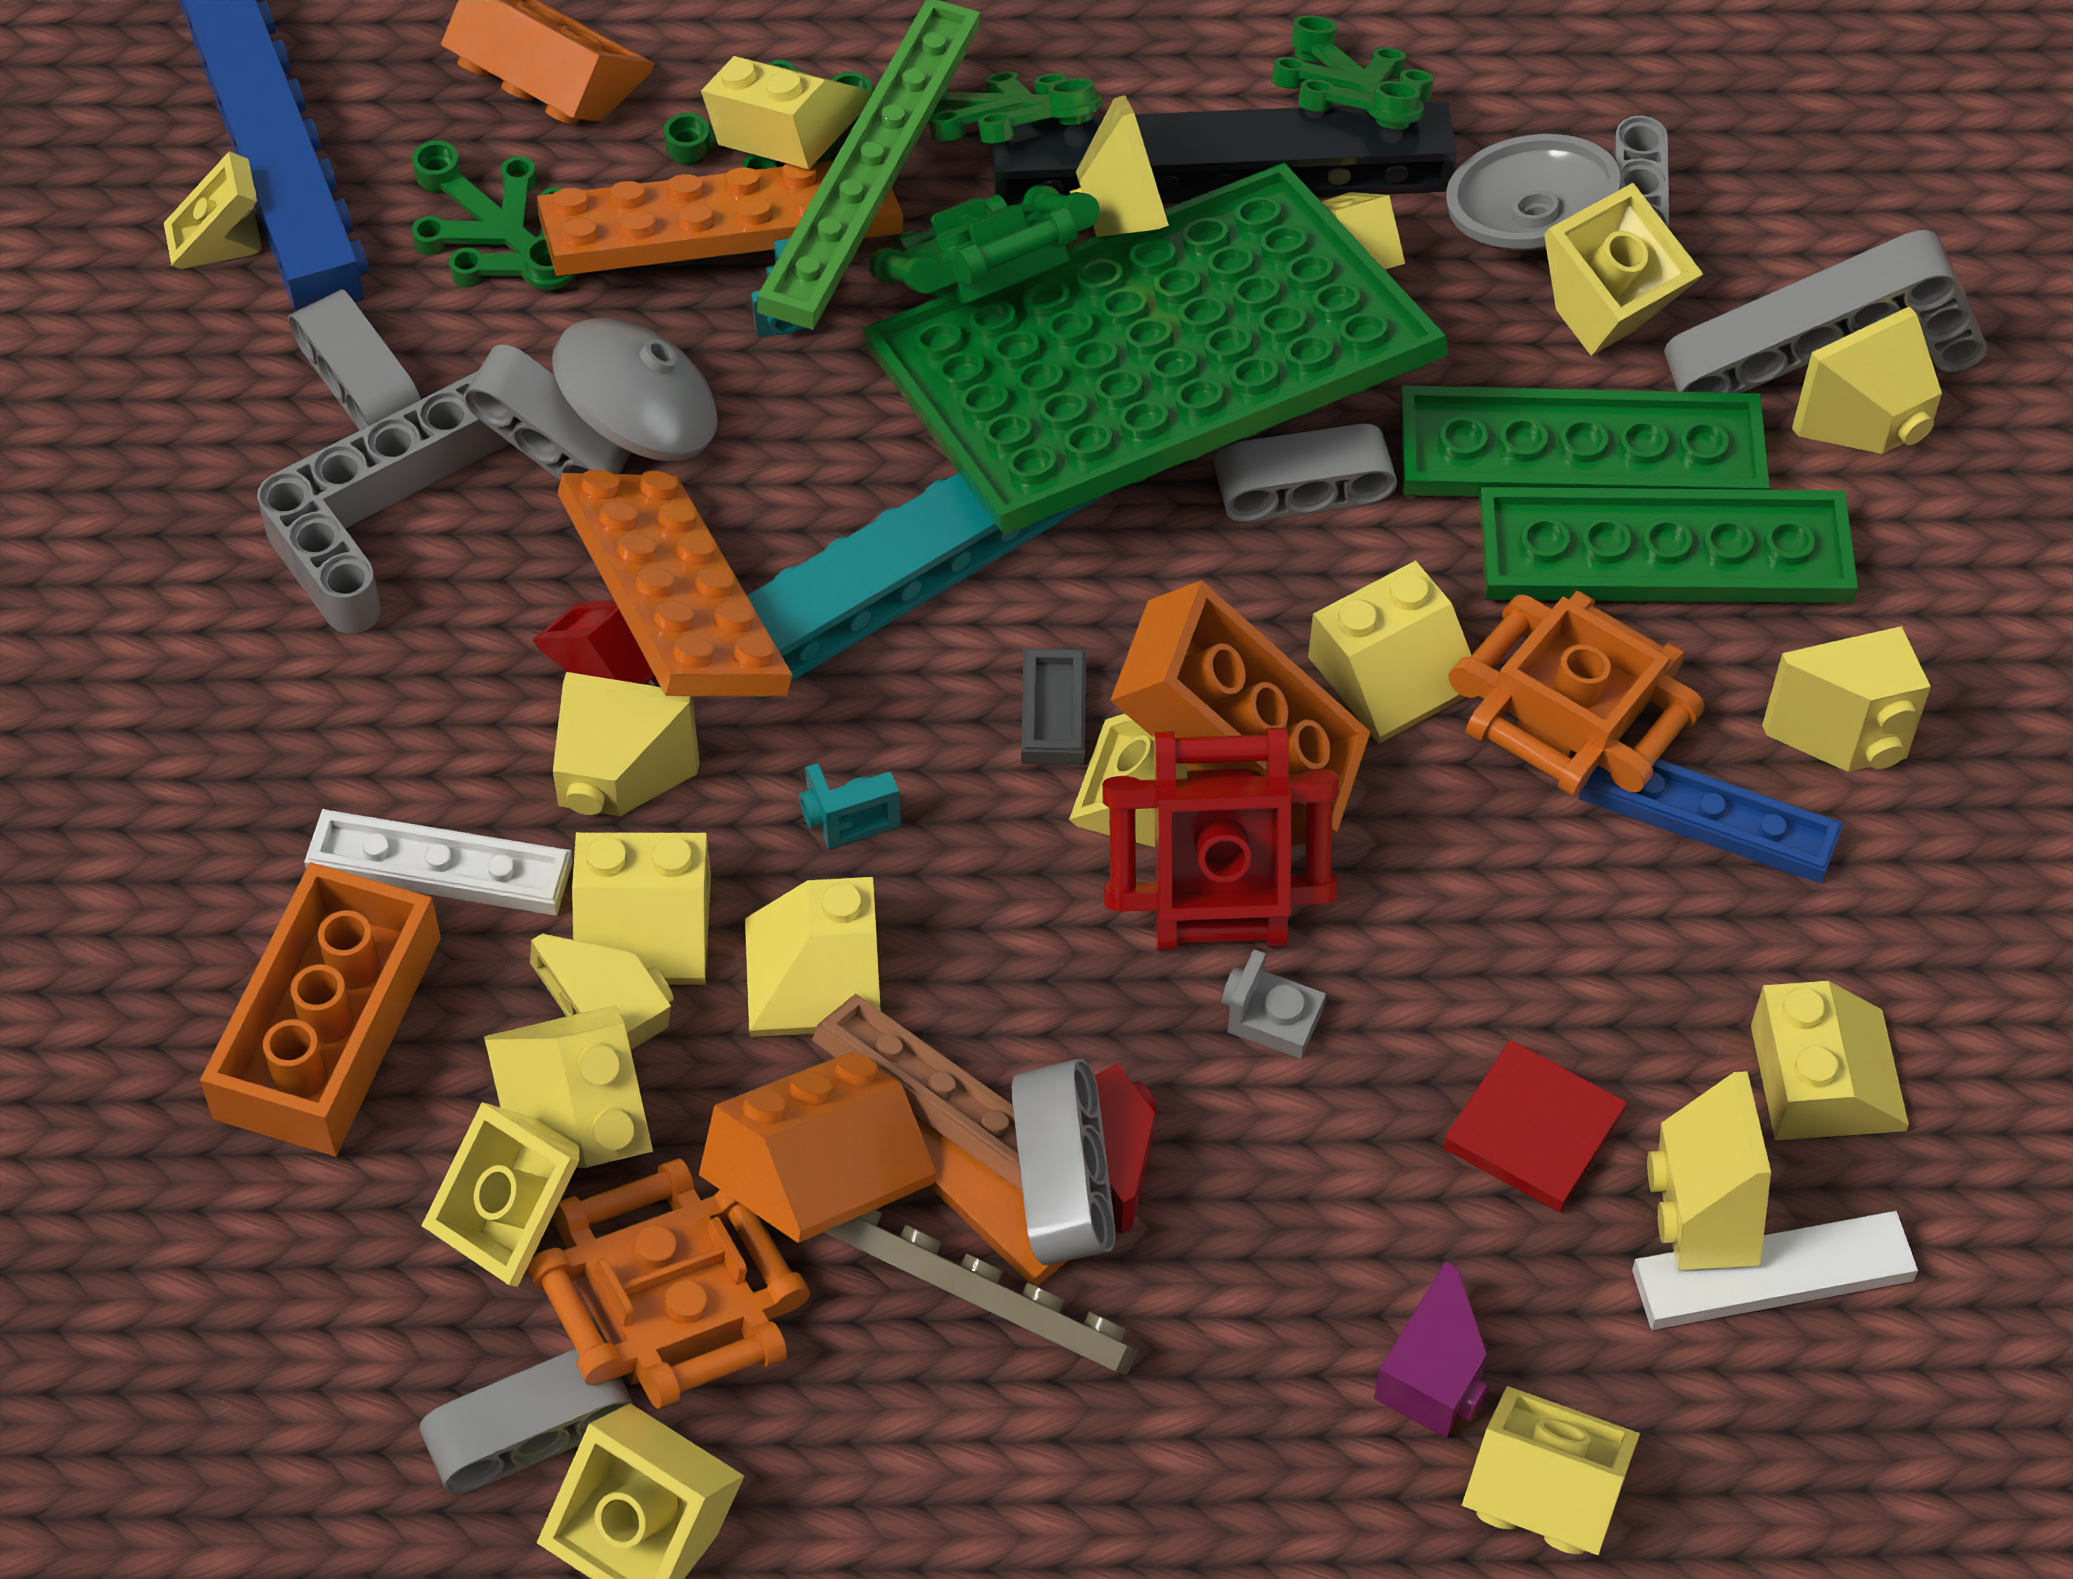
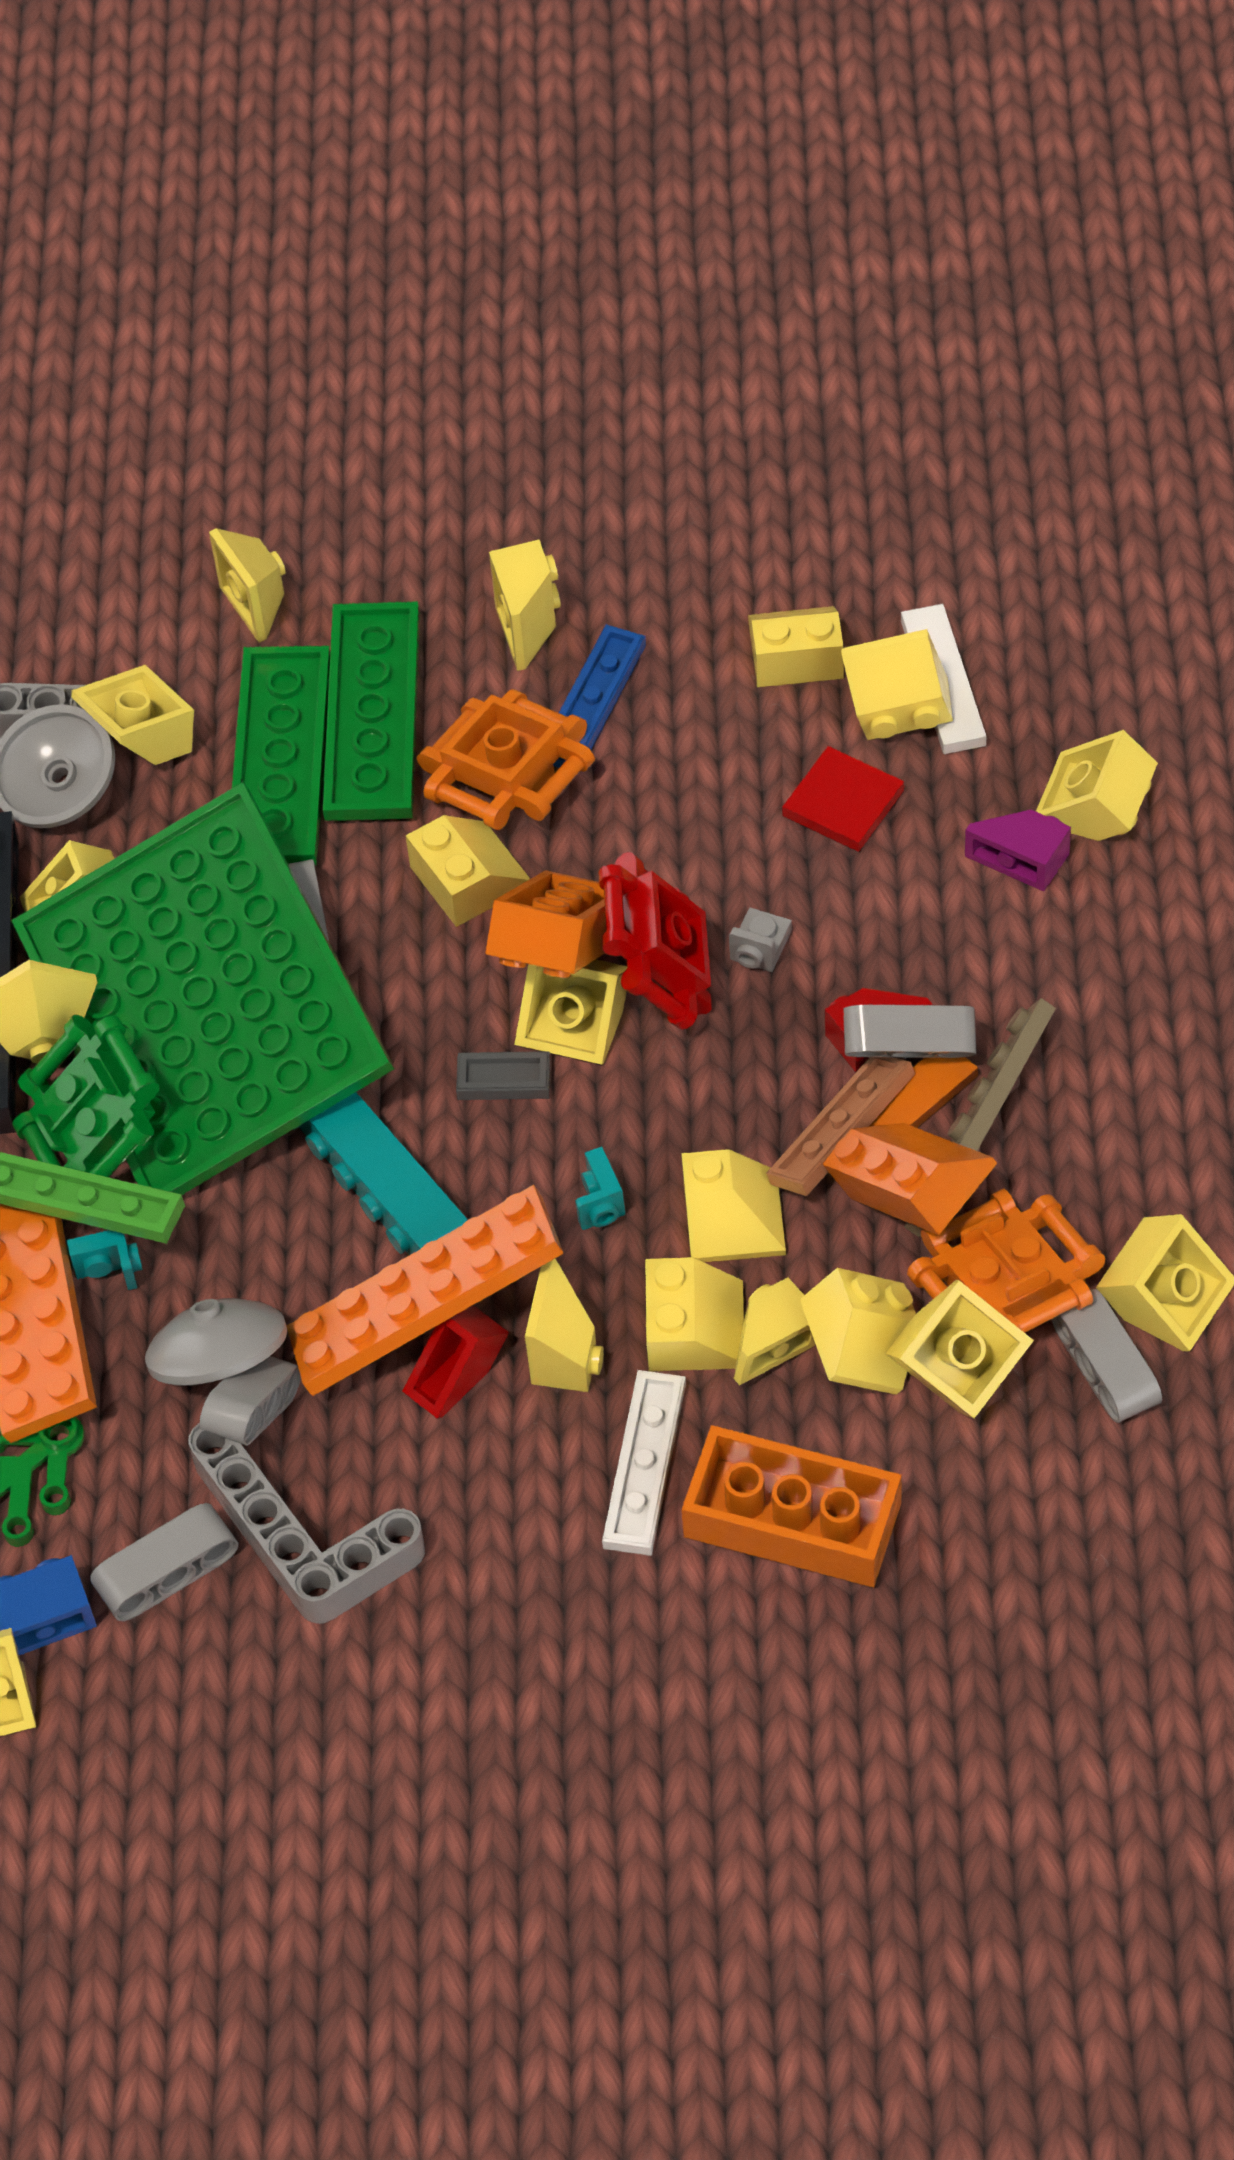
camera: 85 degrees left, 0 degrees up
light grey beam [1664,230,1987,393] -> none

